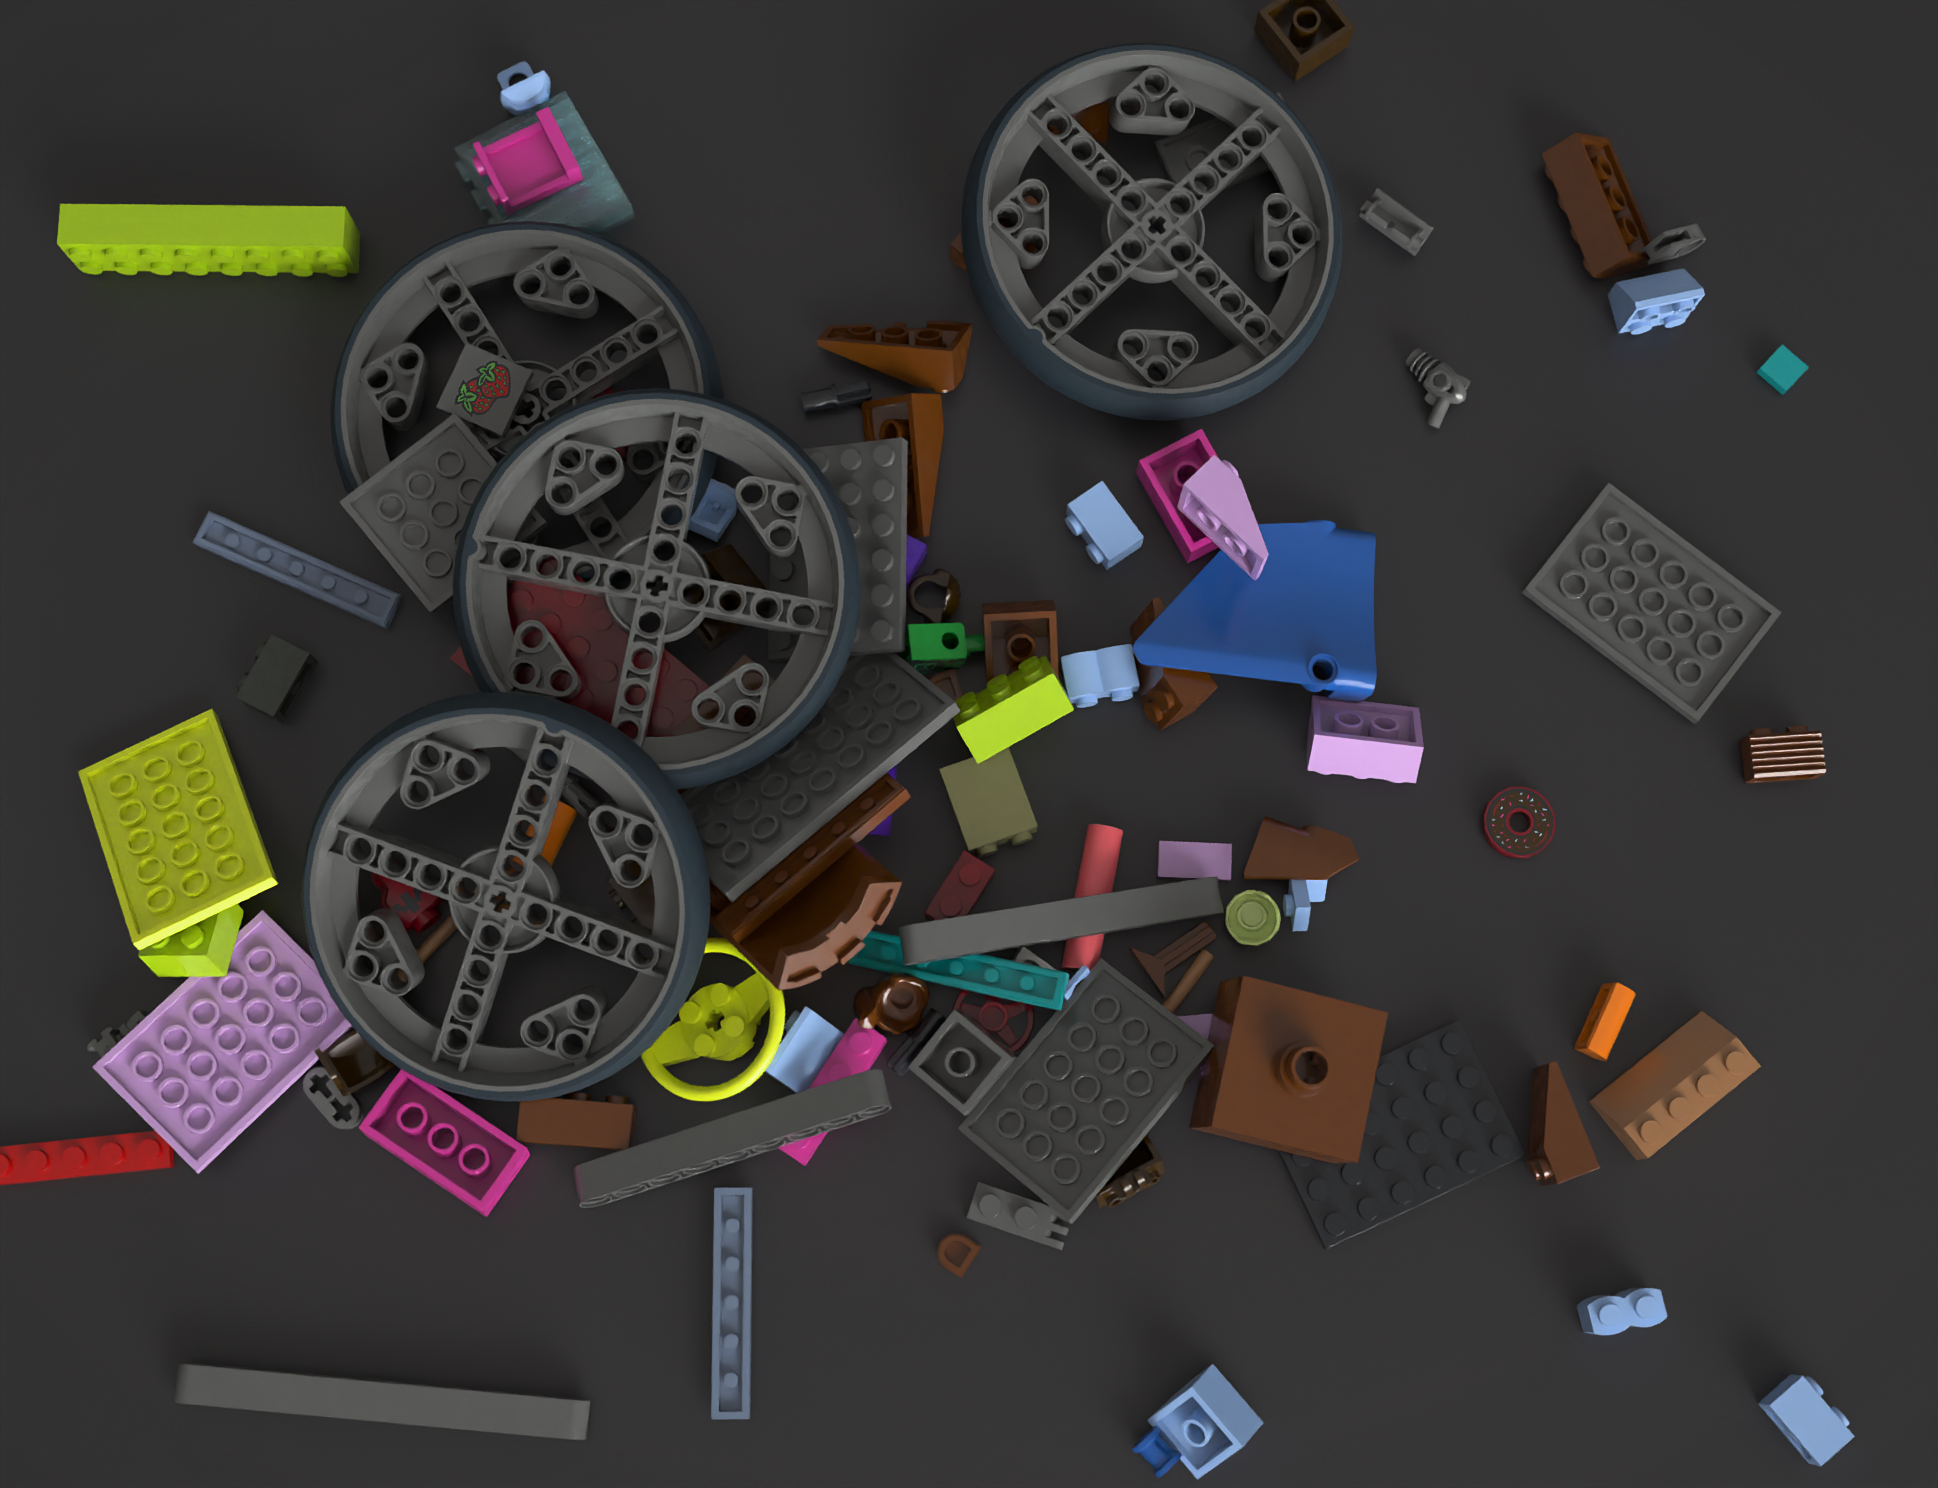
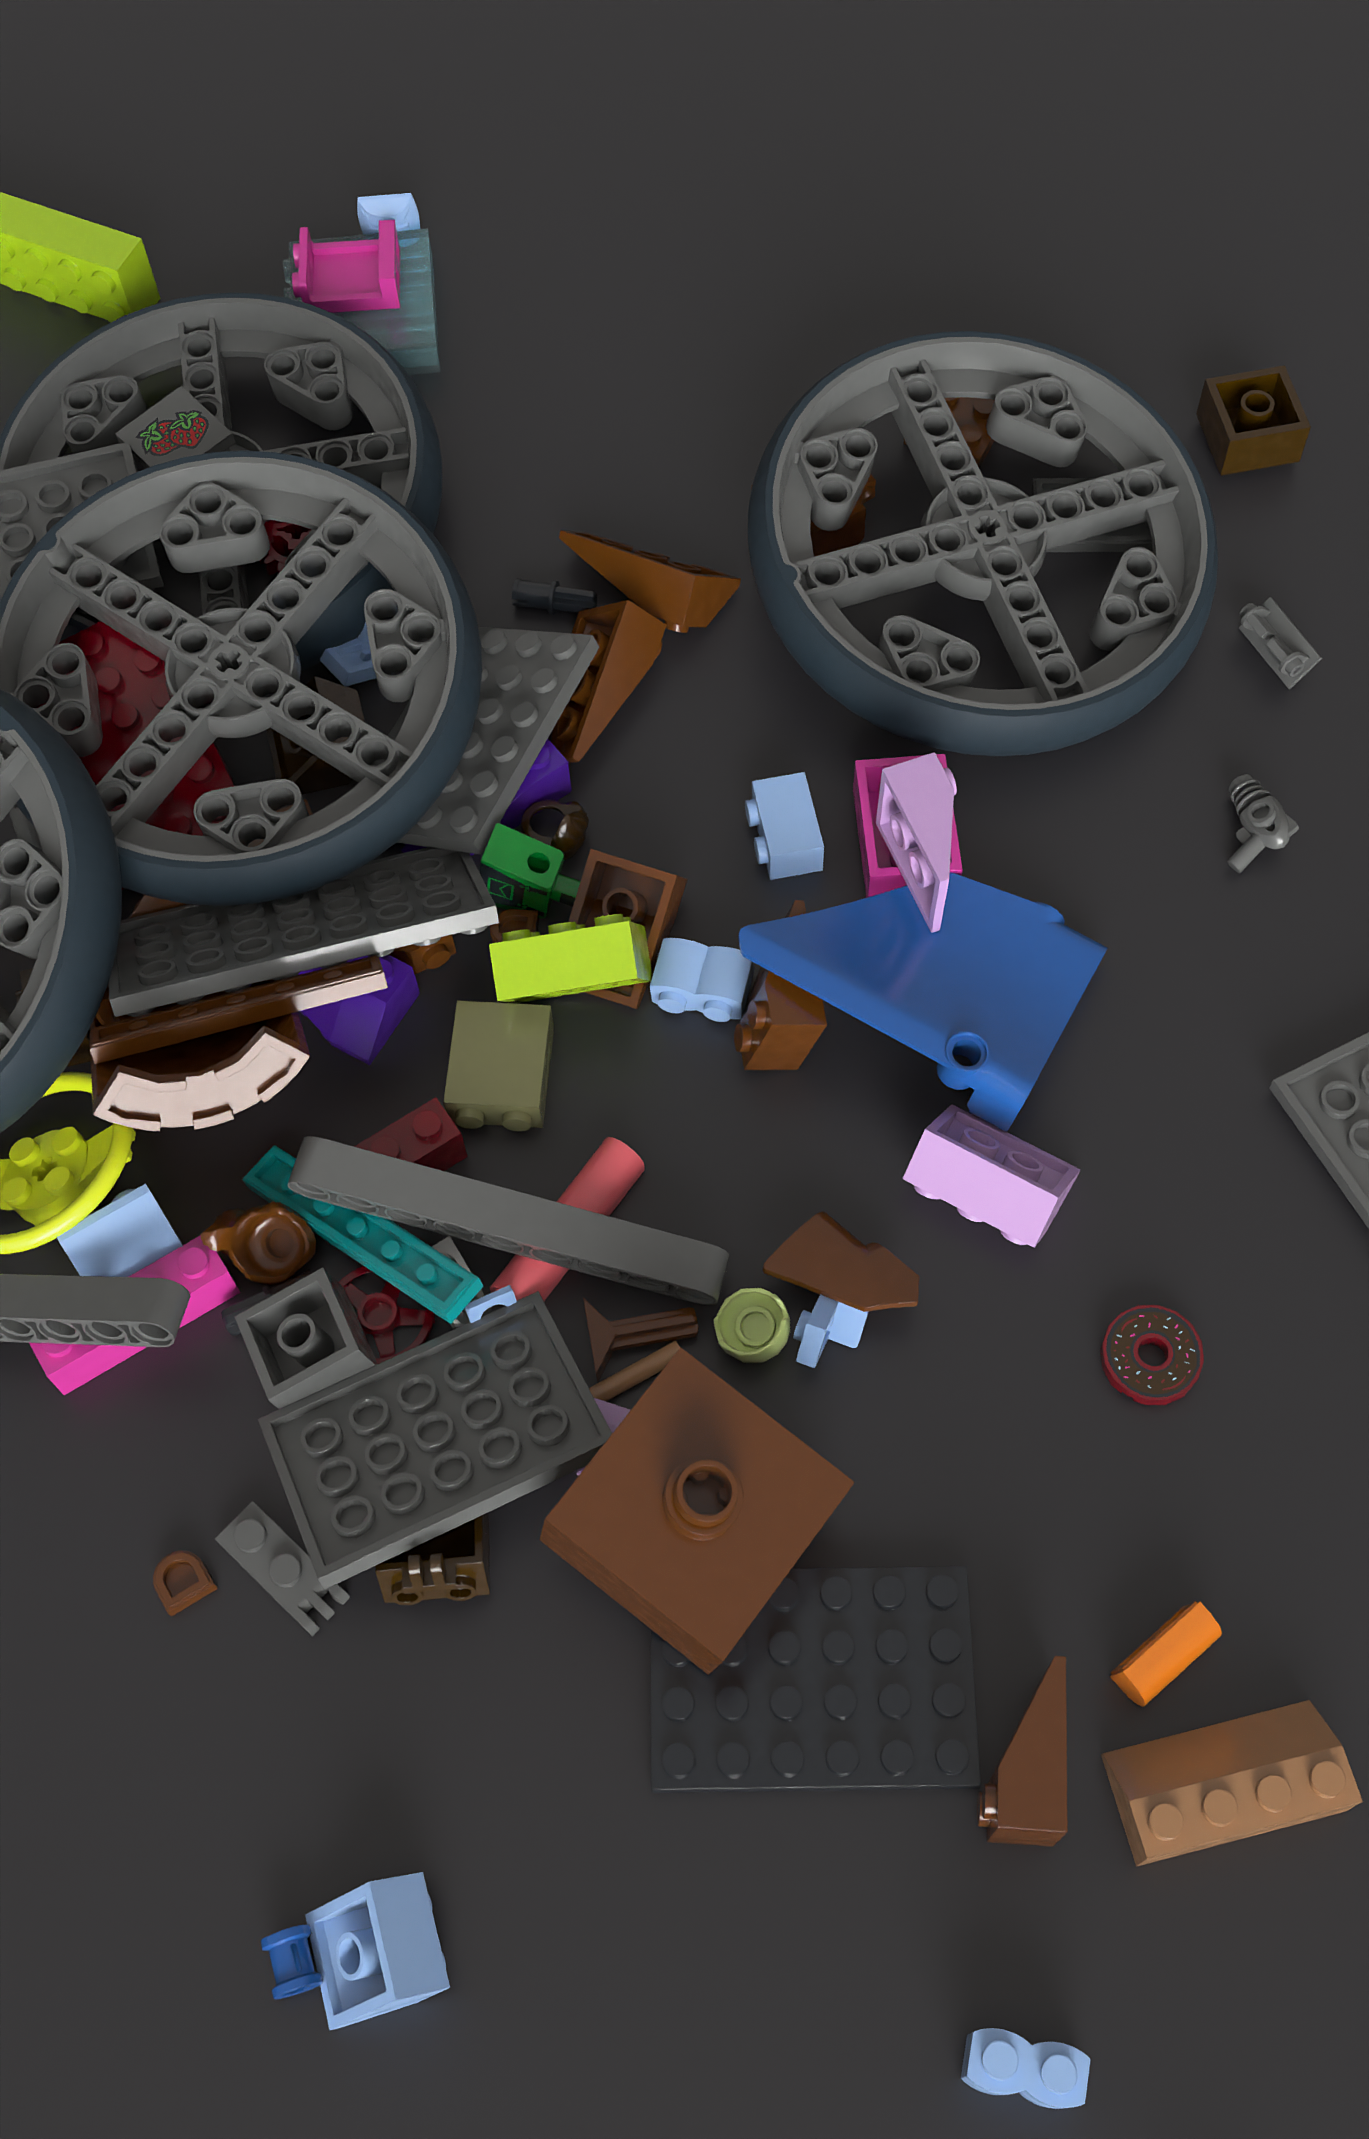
camera: 30 degrees right, 15 degrees down
lavender tile [1157,841,1232,882] -> none

